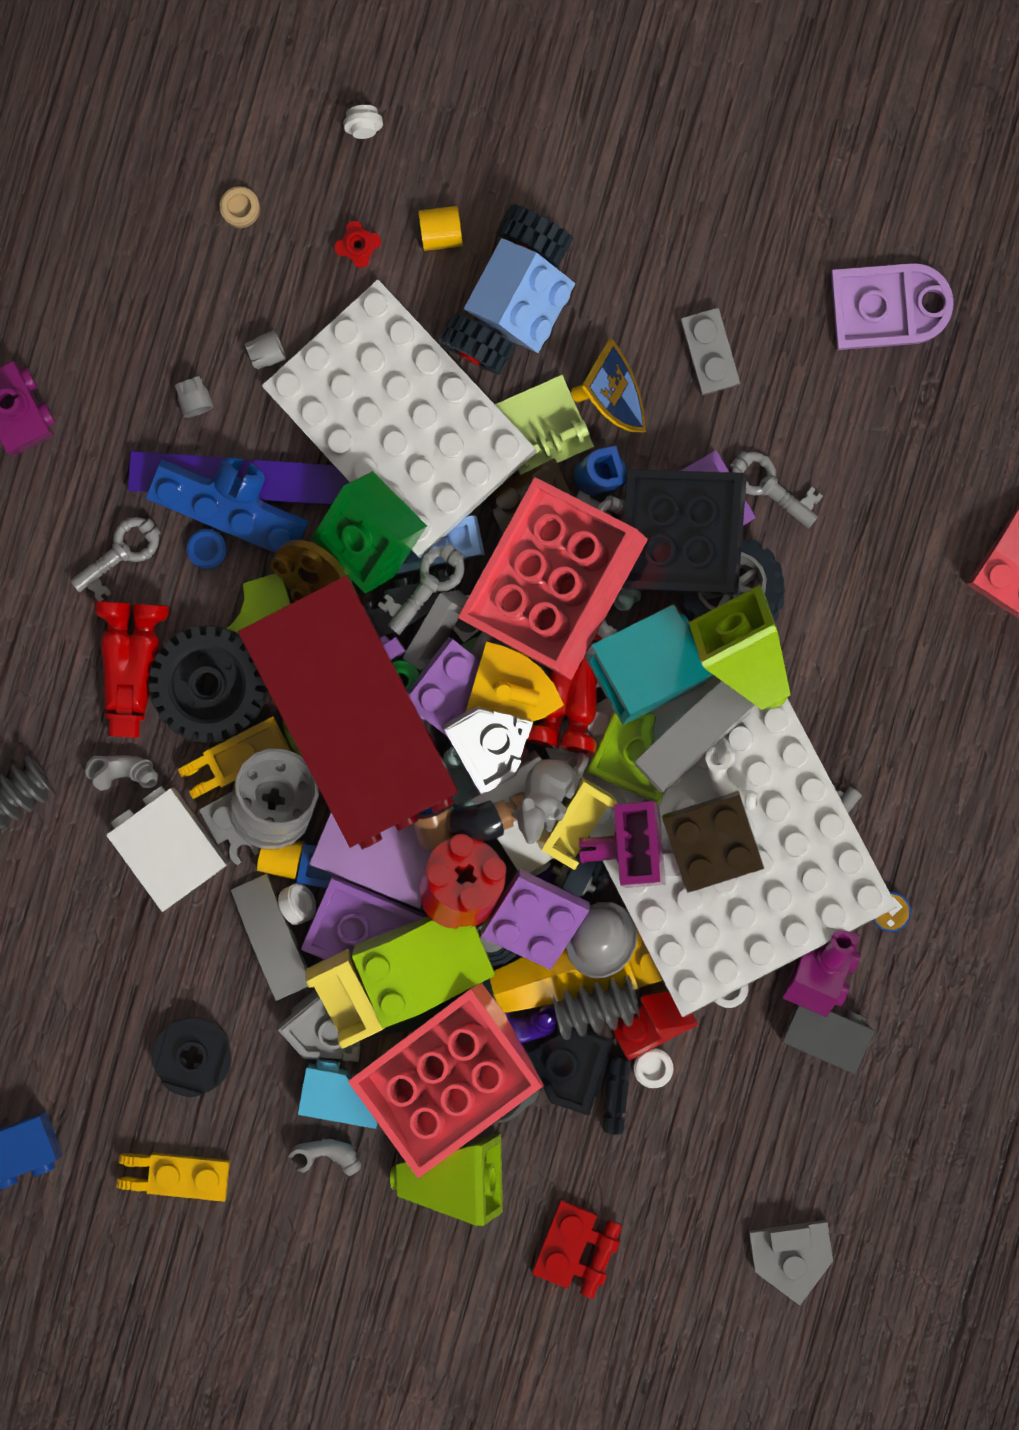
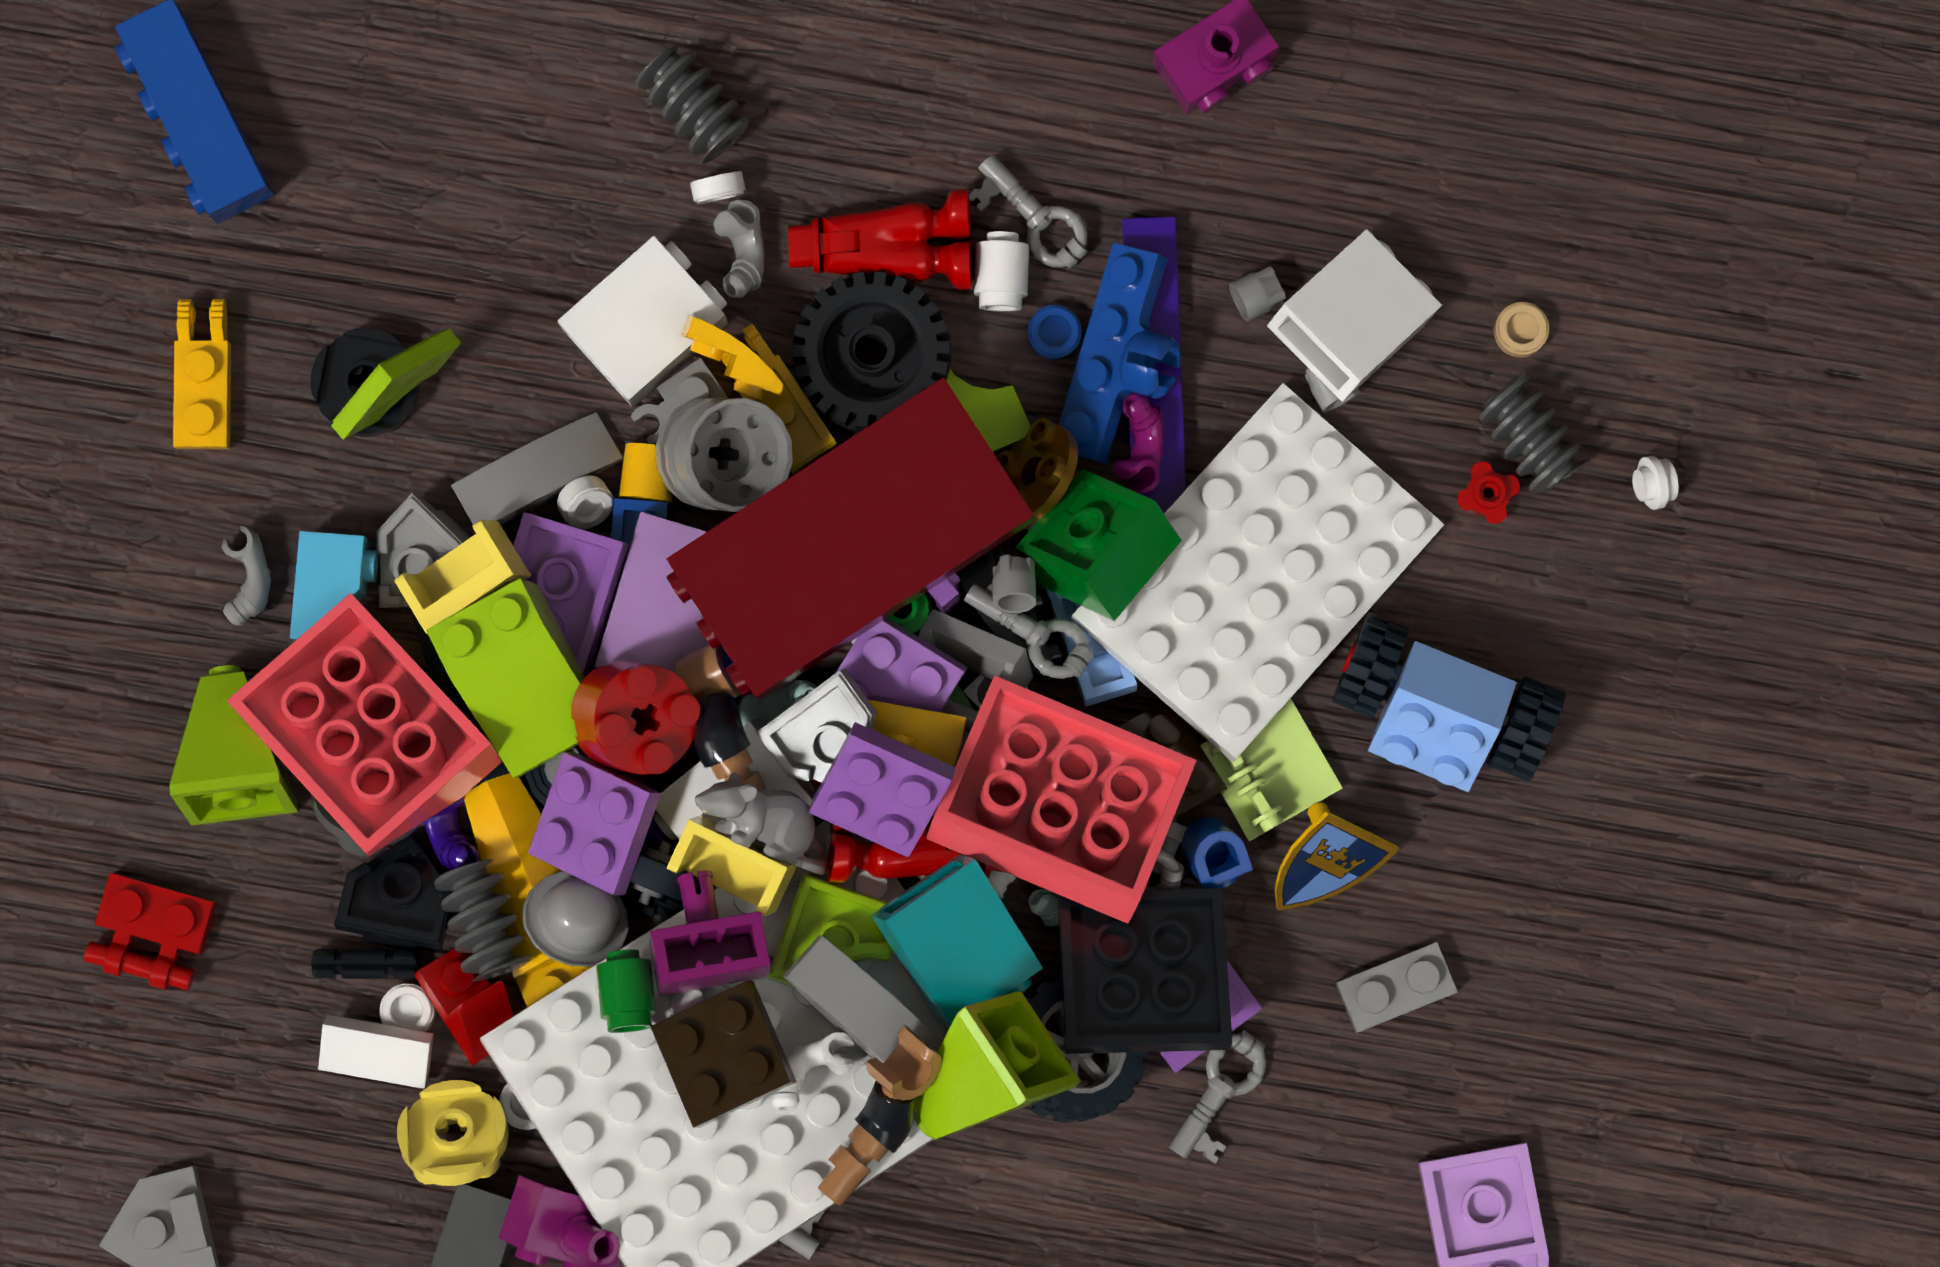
camera: 85 degrees right, 5 degrees down
yellow brick [419,205,463,251] -> none
none -> white tile [318,1014,434,1089]
none -> lime tile [331,328,462,440]
none -> light yellow plate [397,1080,509,1186]
none -> green brick [596,949,656,1033]
none -> yellow slope [681,316,784,401]
none -> white tile [690,171,746,204]
none -> medium lavender plate [809,722,956,858]
none -> medium nougat piece [818,1025,942,1207]
none -> white brick [974,231,1029,311]
none -> light grey hose [992,554,1036,613]
none -> magenta piece [1112,393,1164,493]
none -> white brick [1267,229,1442,402]
none -> dark grey piece [1478,372,1591,494]

